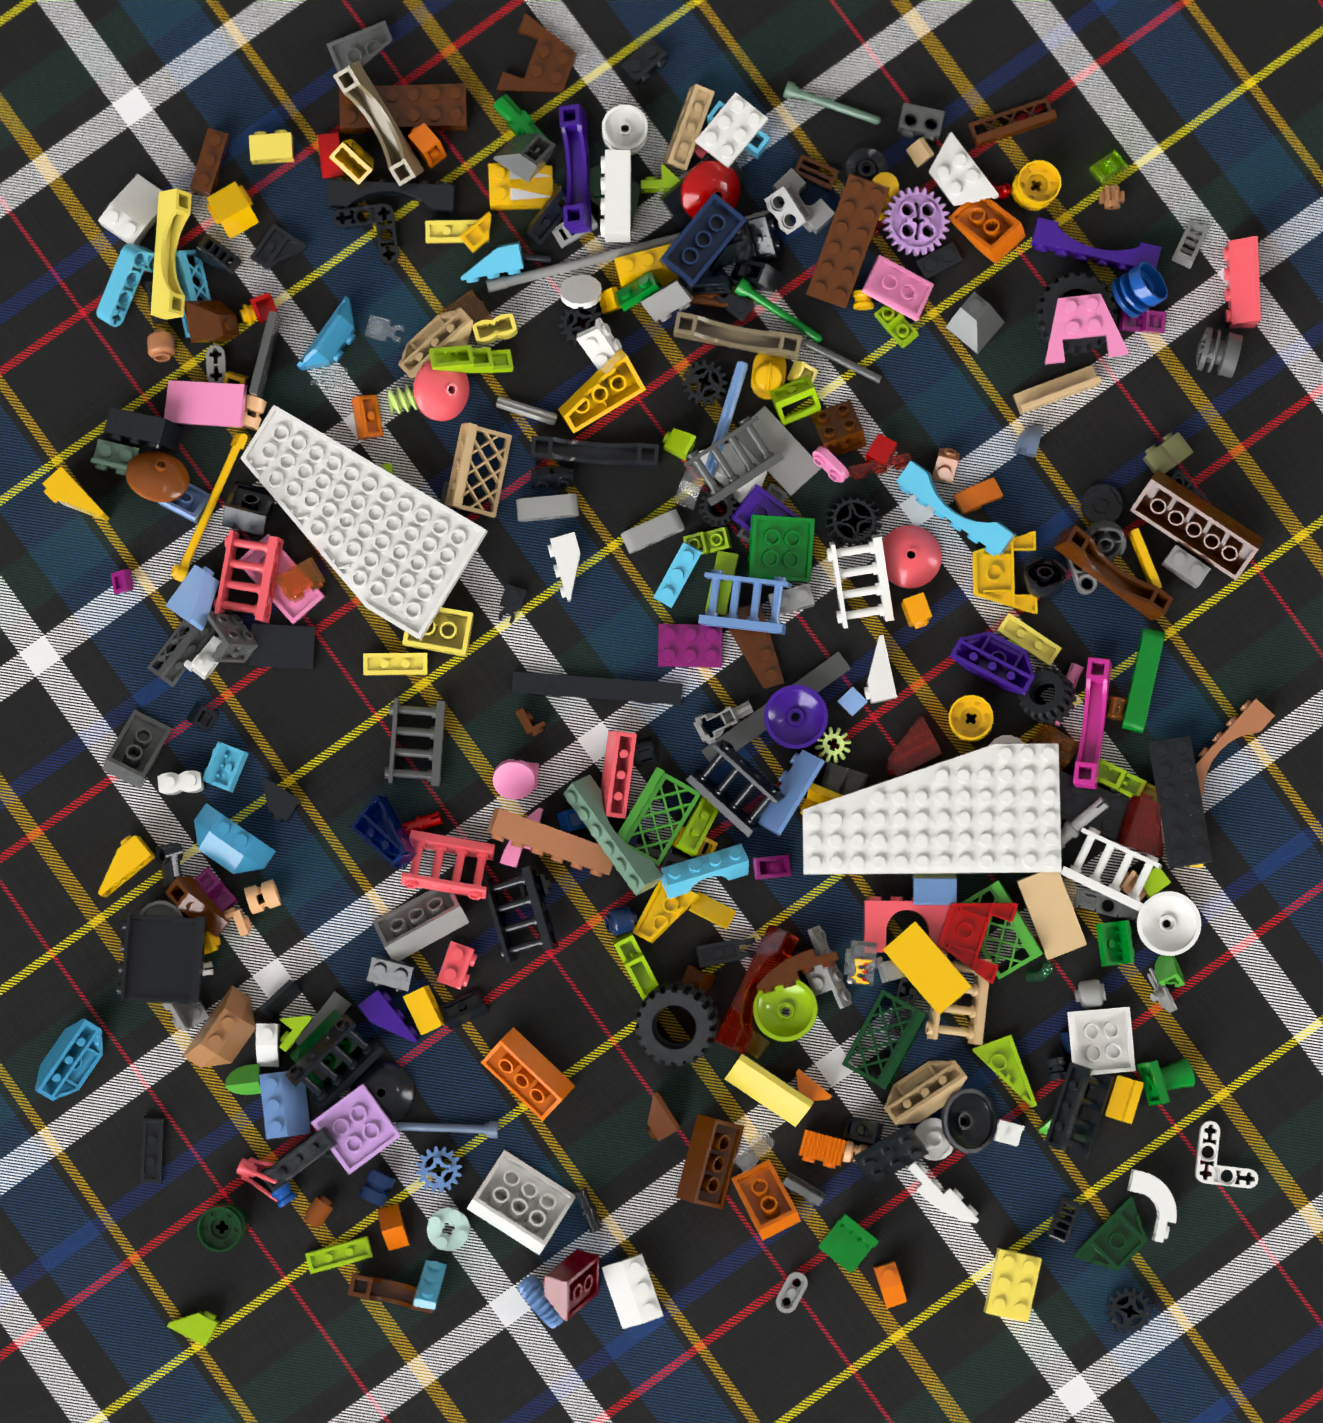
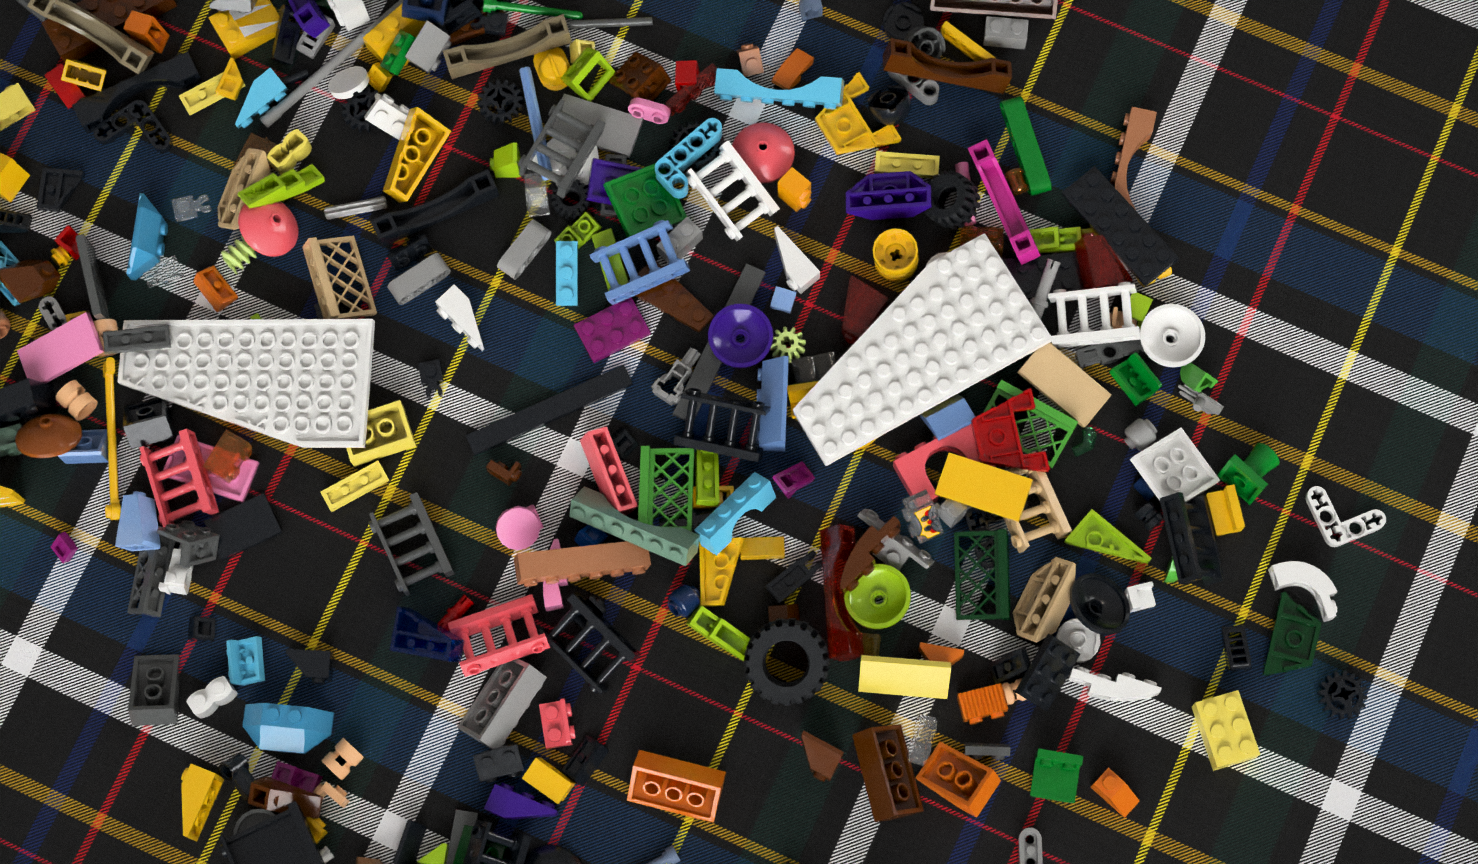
camera: 25 degrees left, 10 degrees down
none -> light nougat wheel [56,380,98,421]
none -> dark grey tile [103,325,171,355]
none -> medium azure beam [655,118,722,199]

